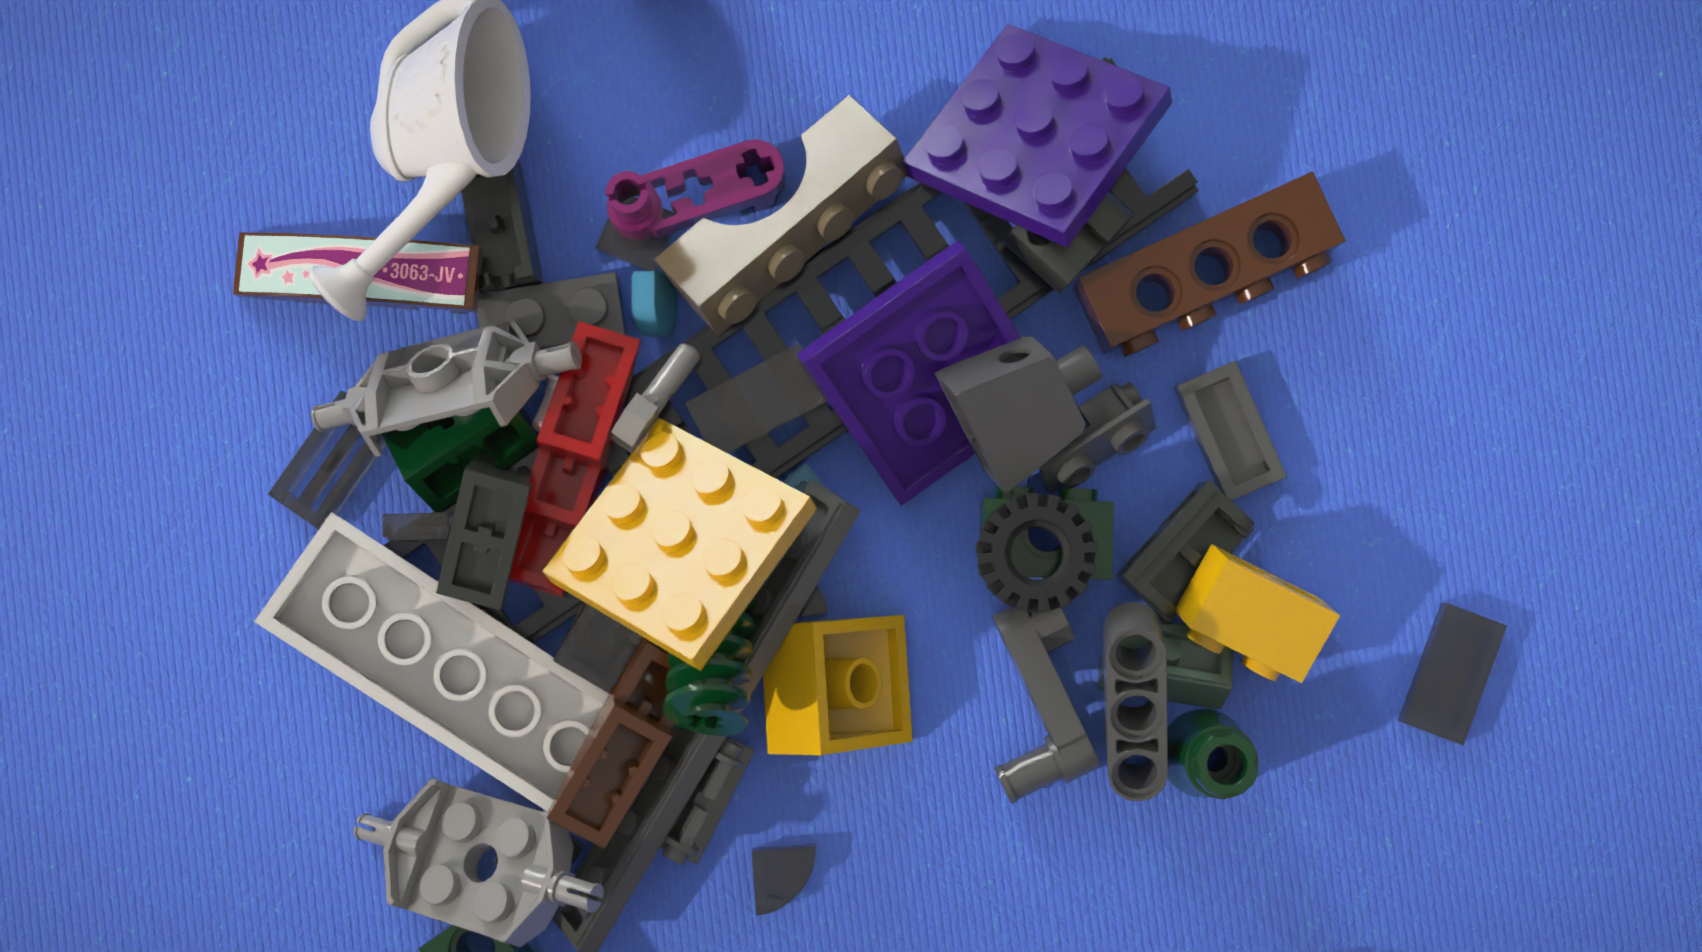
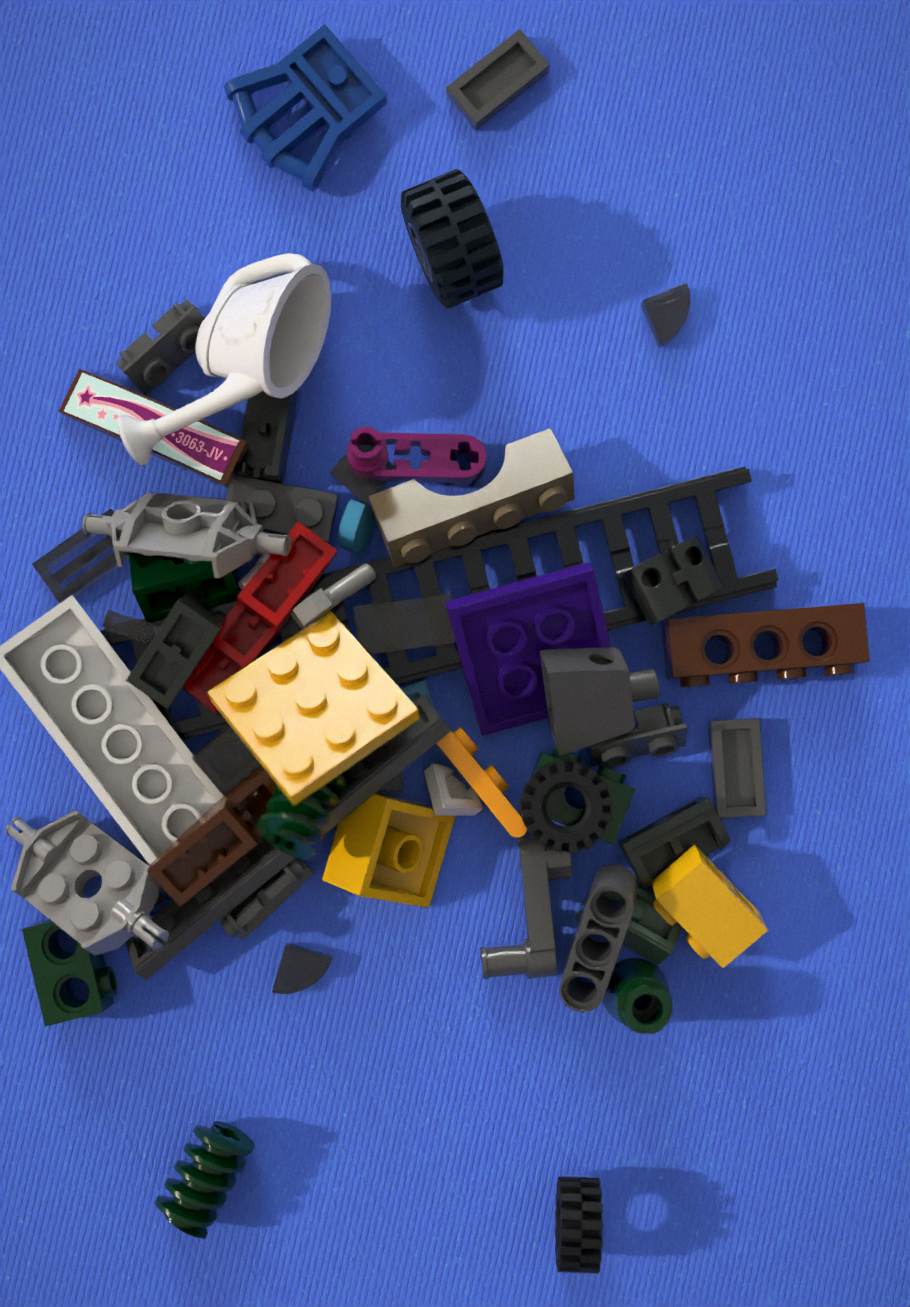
camera: 10 degrees right, 0 degrees up
dark purple plate [902,24,1172,248] -> none
clear smoke tile [1398,603,1507,746] -> none
none -> dark grey hinge [116,299,205,396]
none -> white tile [424,764,483,816]
none -> light orange hinge [436,727,527,838]

